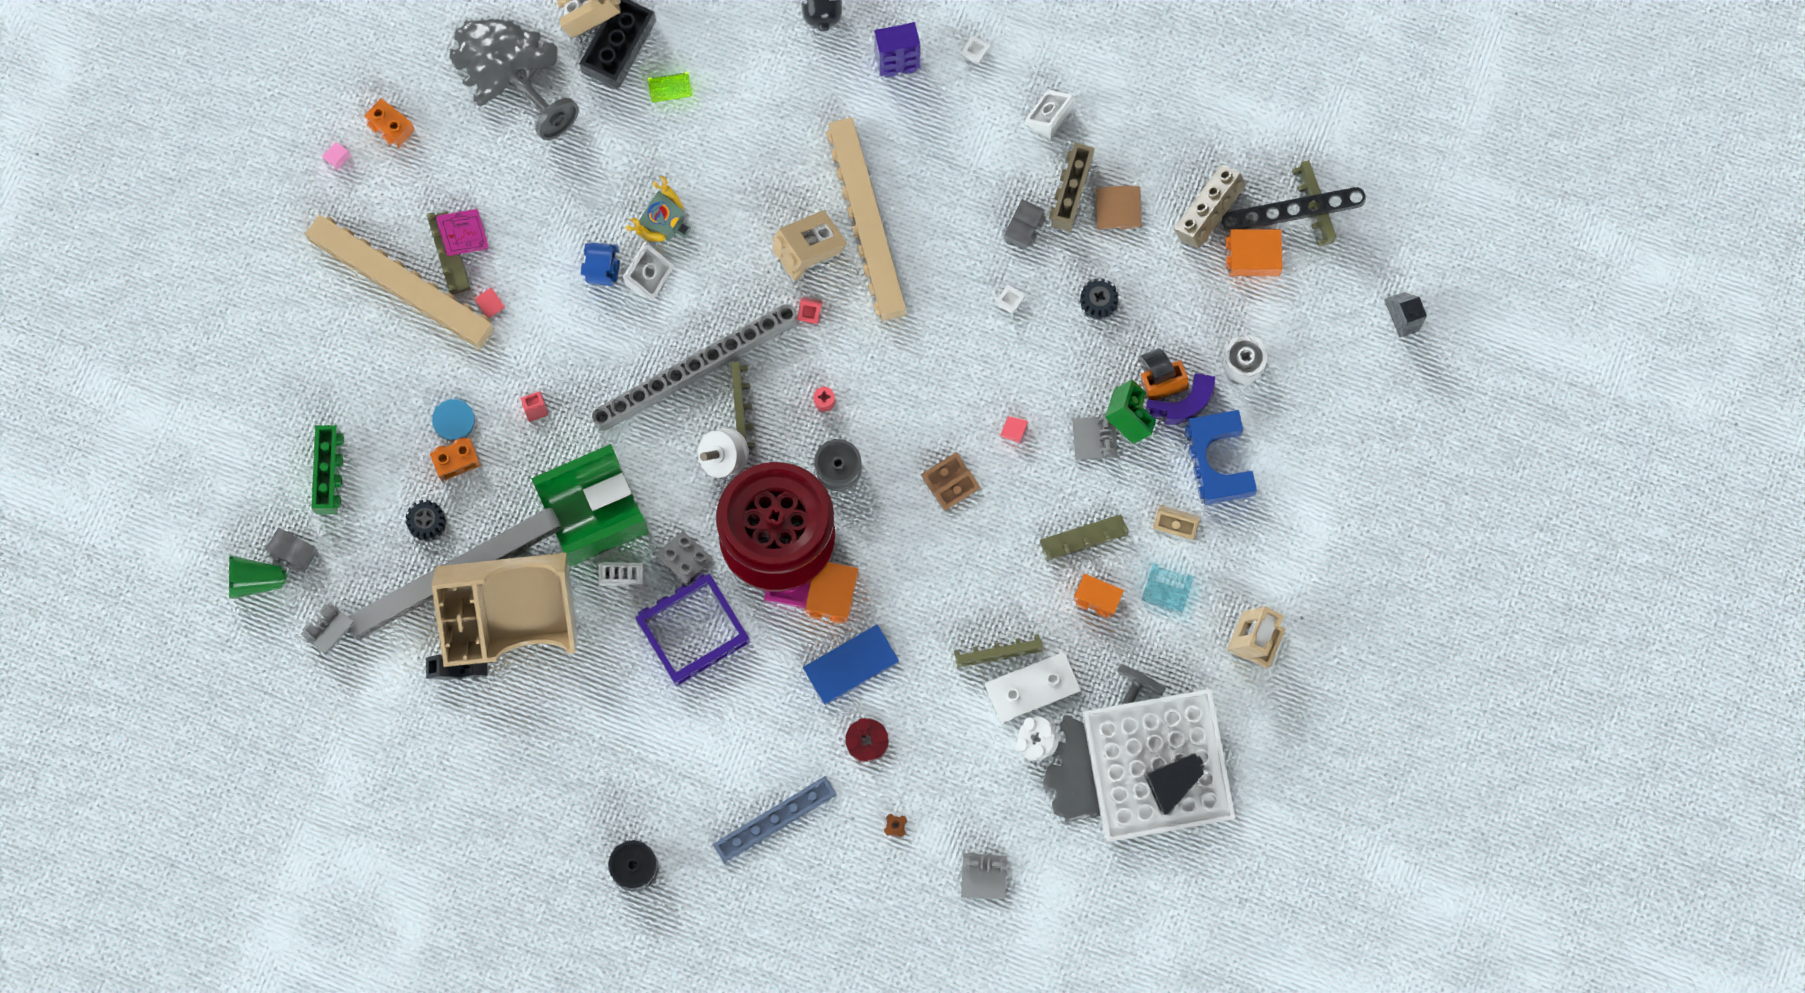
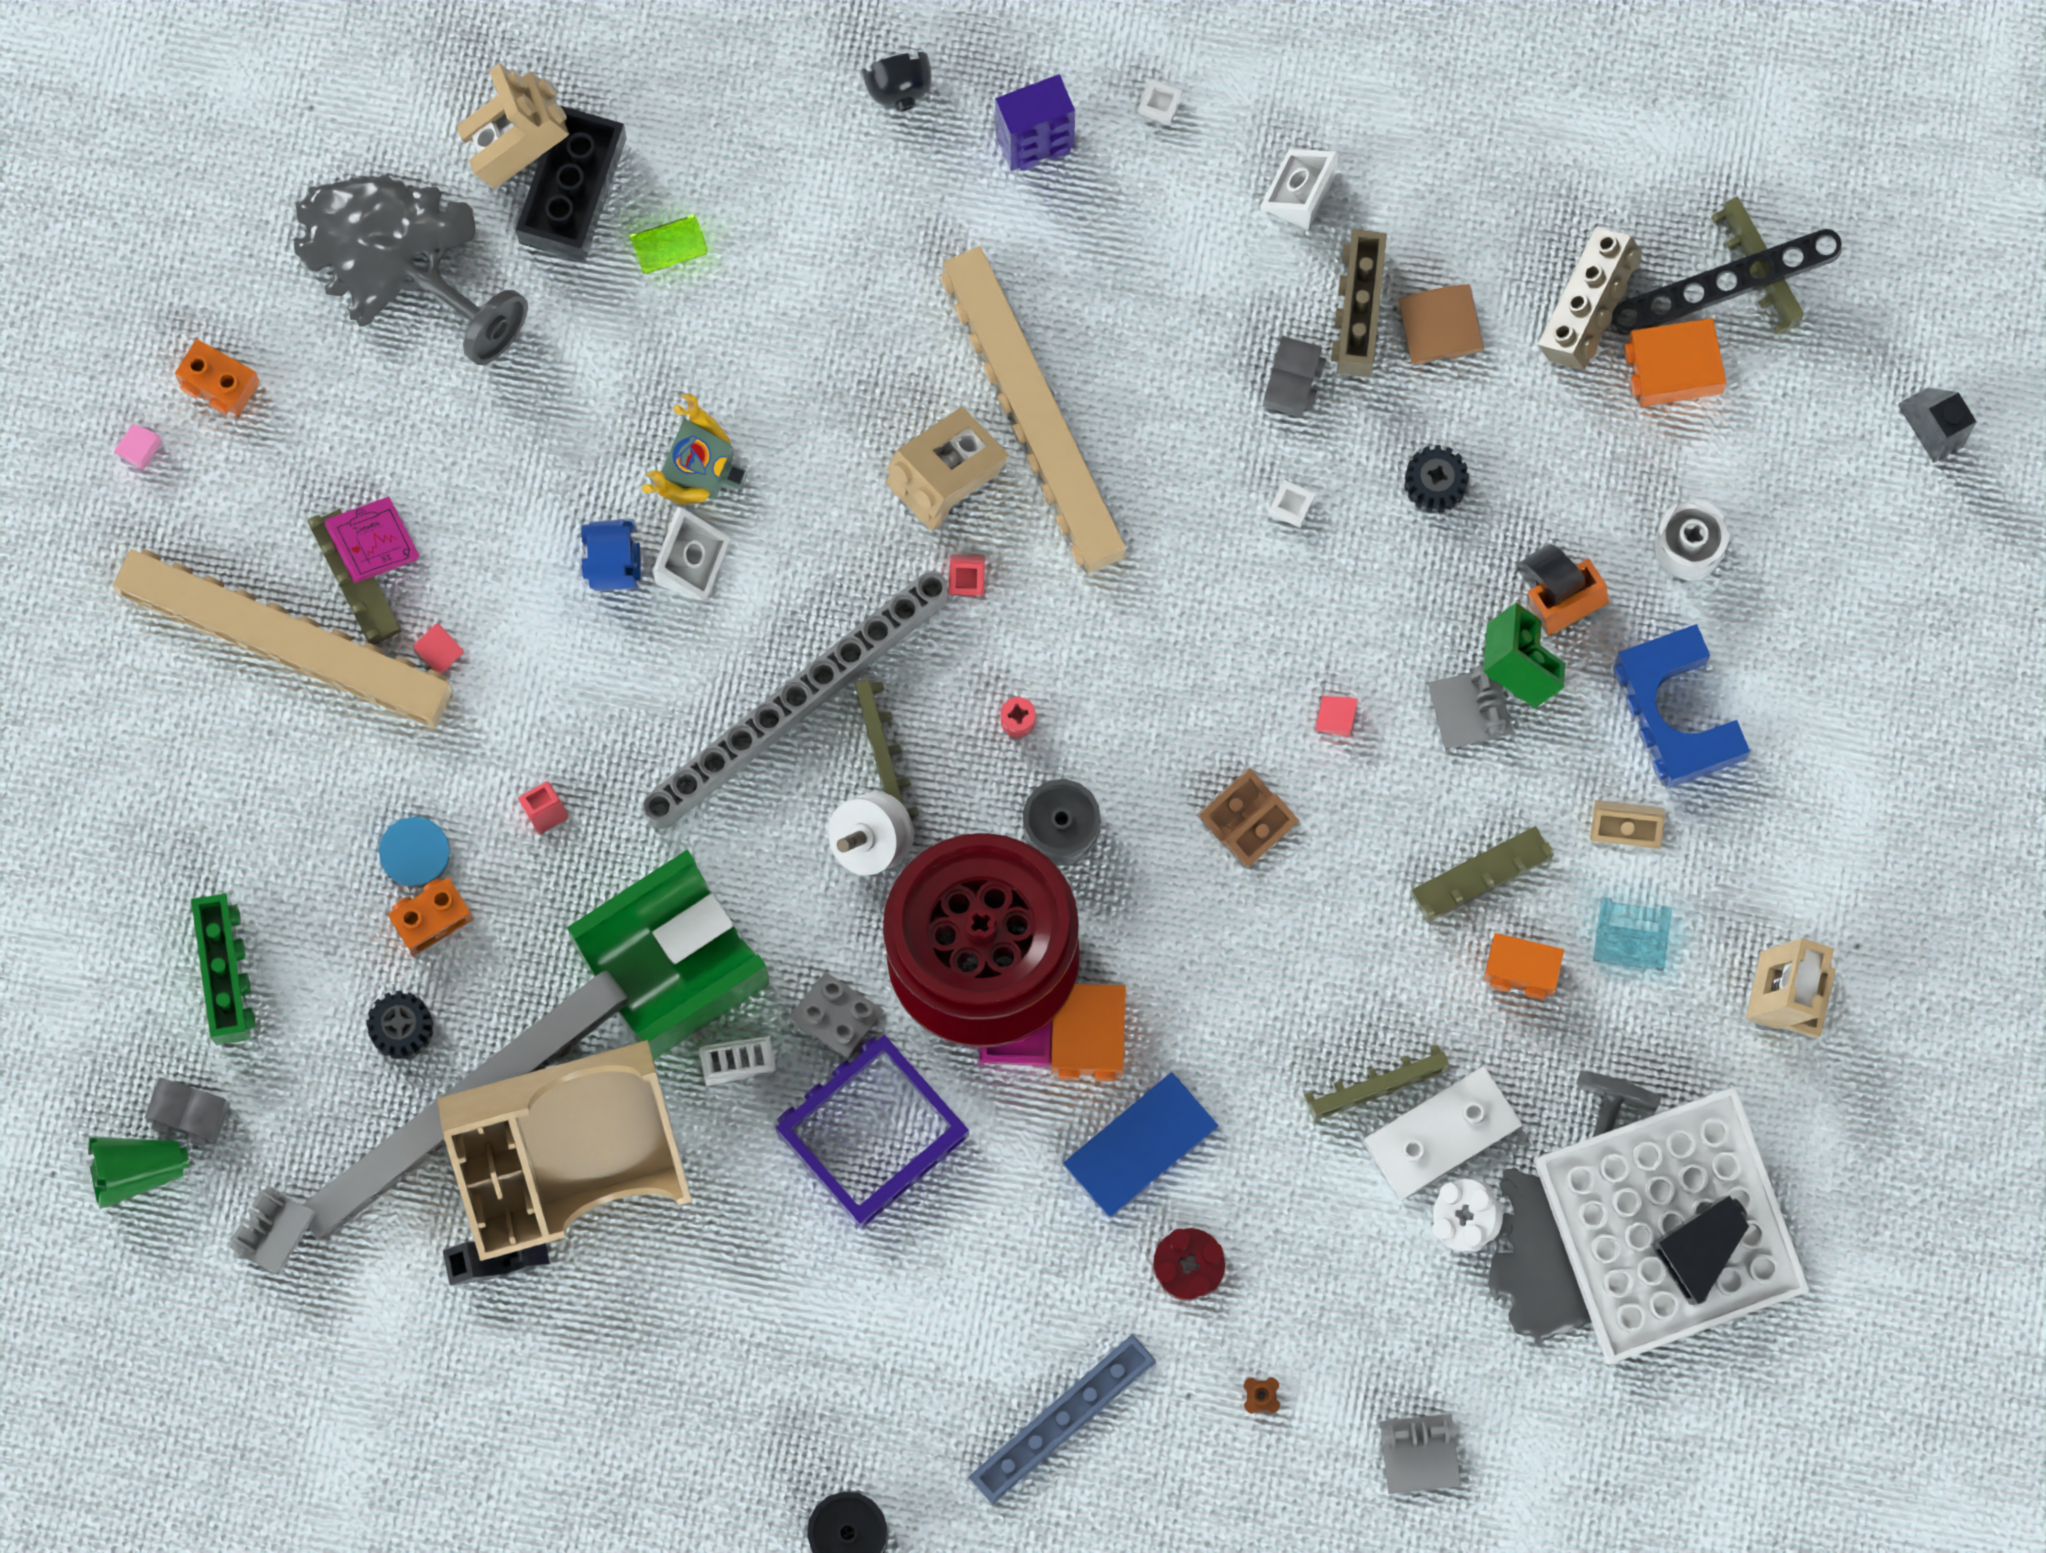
camera: 10 degrees left, 0 degrees up
dark purple arch [1145,373,1216,425] -> none

